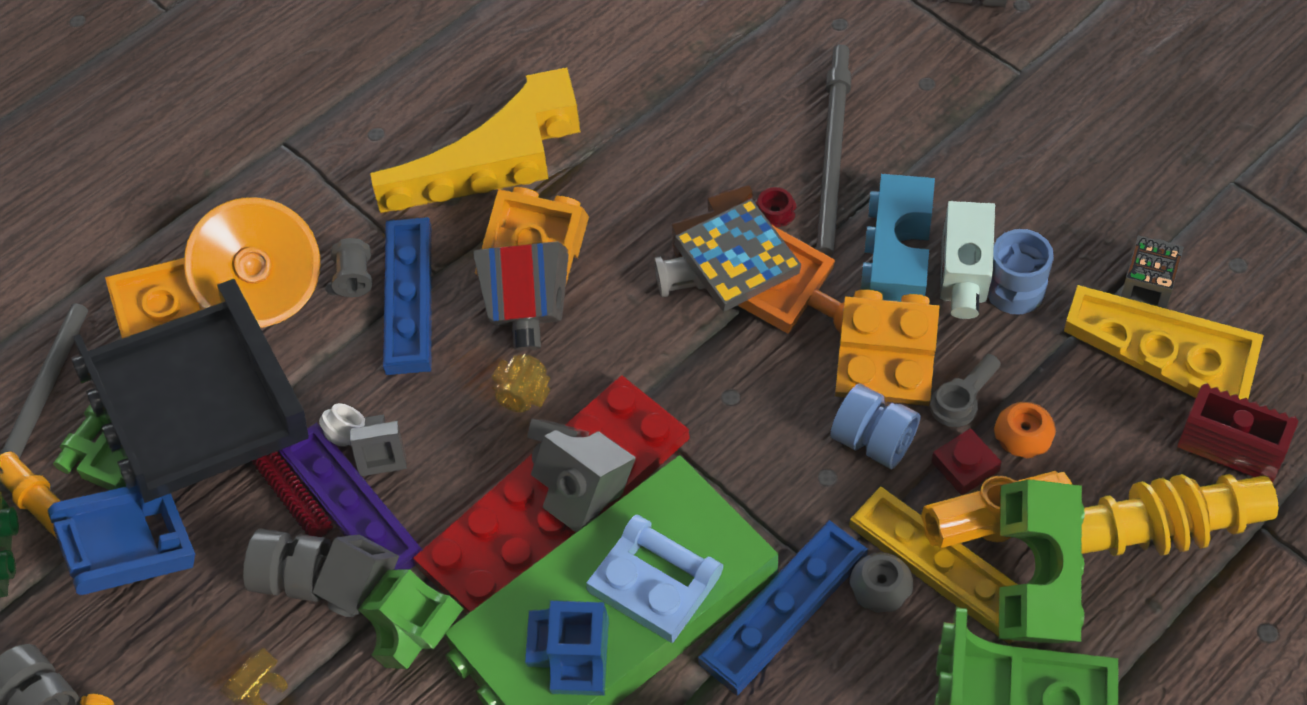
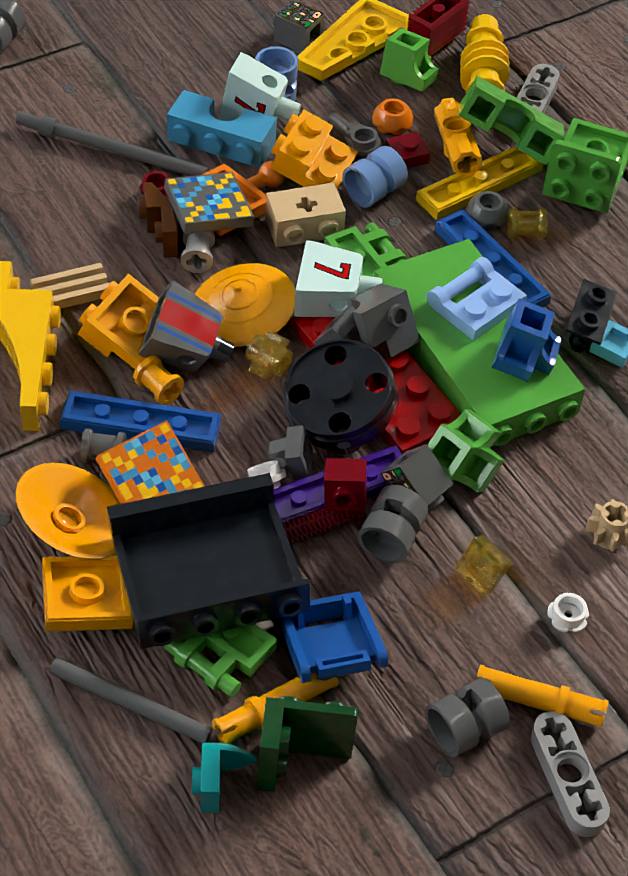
camera: 85 degrees left, 5 degrees down
none -> tan tile [30,263,110,309]
none -> tile [95,421,204,504]
none -> light orange bush [133,356,184,405]
none -> light orange hat [194,263,296,347]
none -> tan brick [265,183,346,248]
none -> black piece [283,339,400,455]
none -> light aqua torso [294,240,383,317]
none -> bright green plate [324,222,408,277]
none -> dark red plate [324,458,367,511]
none -> bright green brick [380,28,439,92]
none -> clear yellow bush [507,207,548,239]
none -> light grey beam [517,64,560,114]

